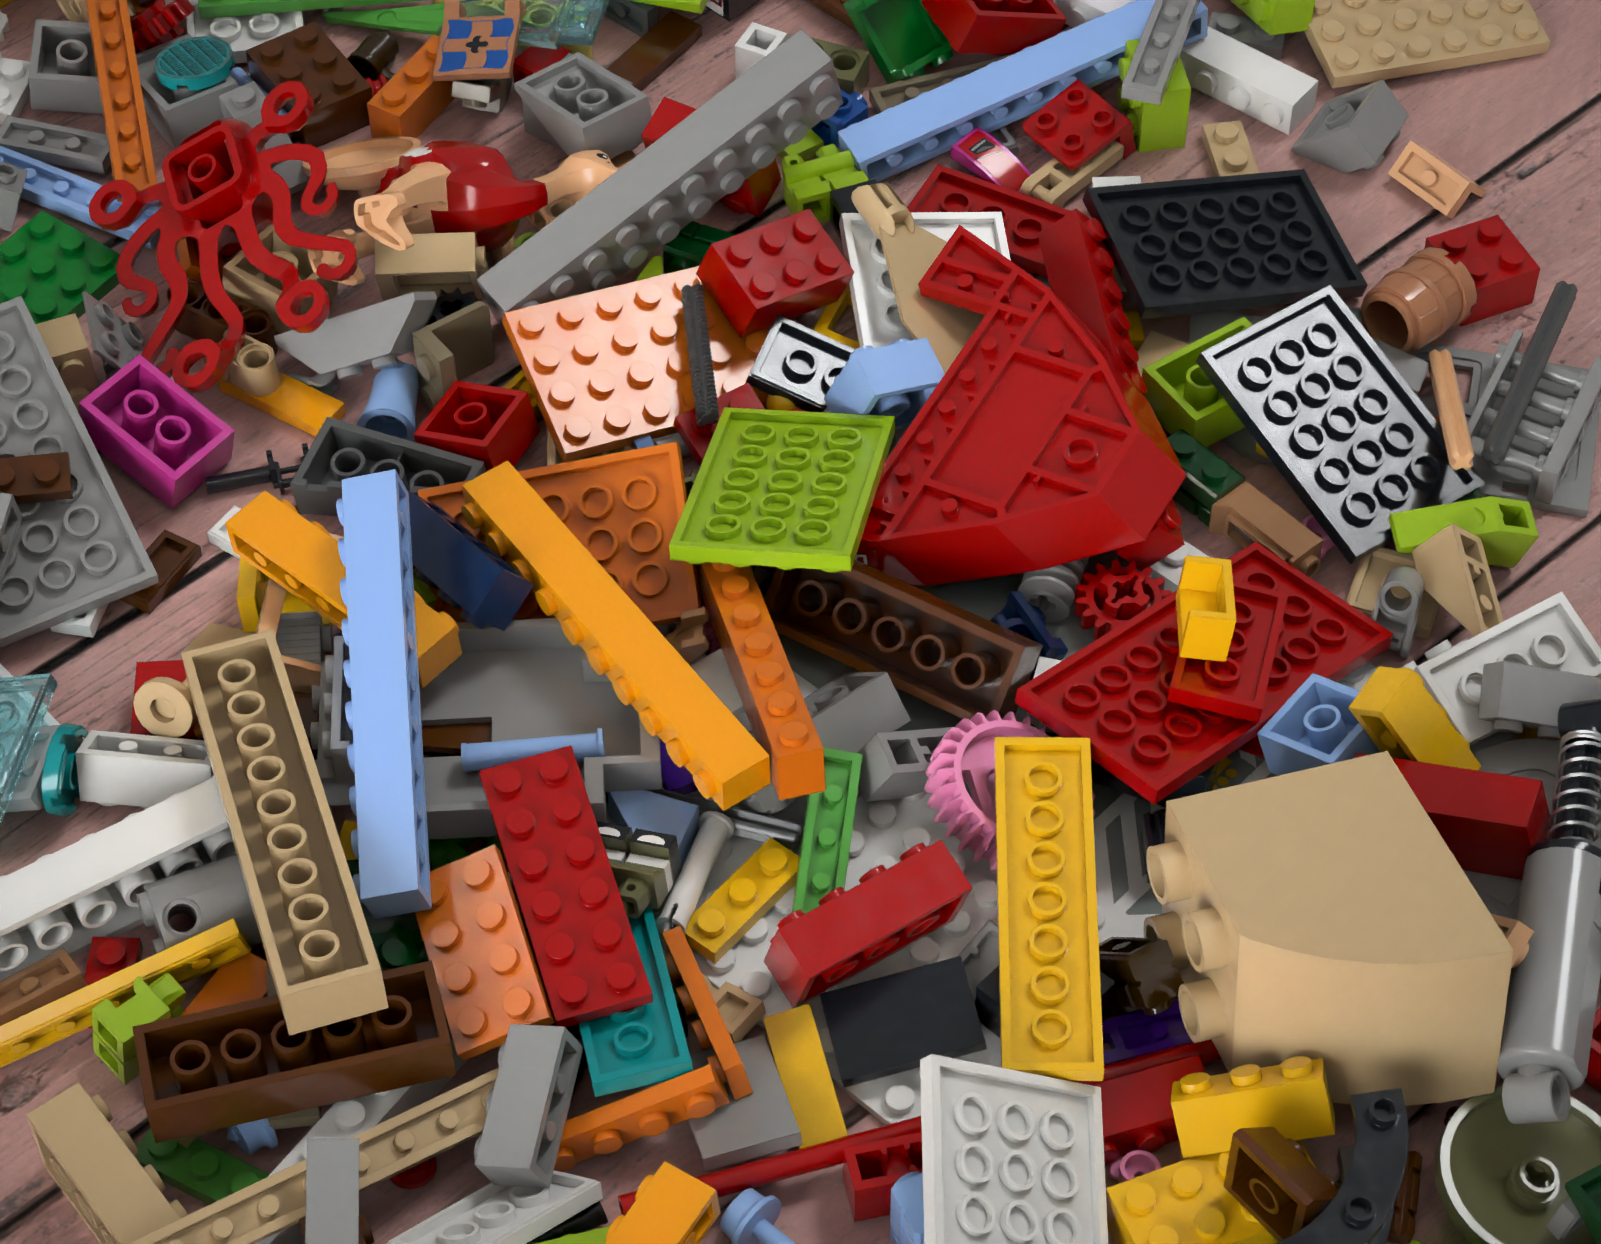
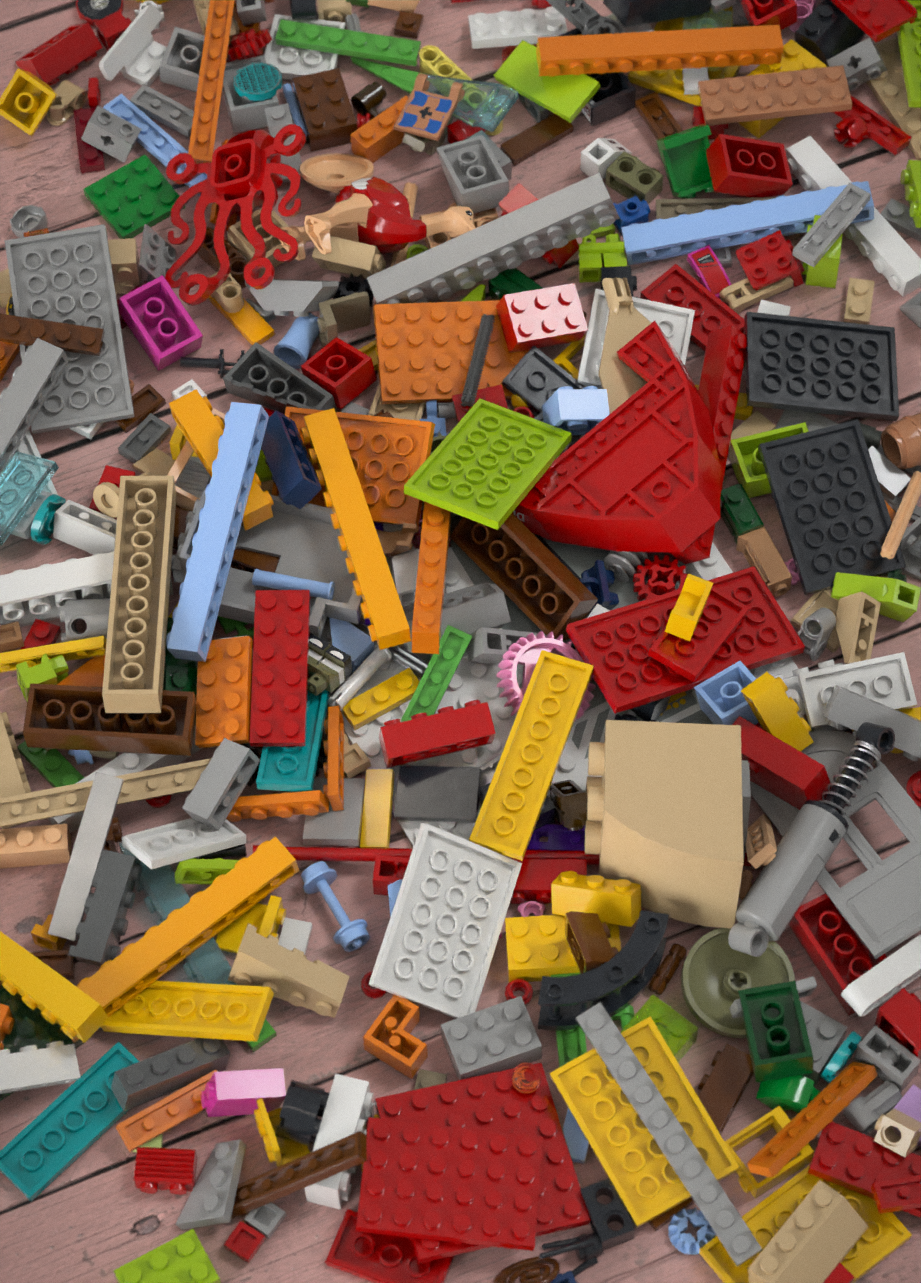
camera: 20 degrees right, 10 degrees up
none -> dark grey plate [118,413,171,463]

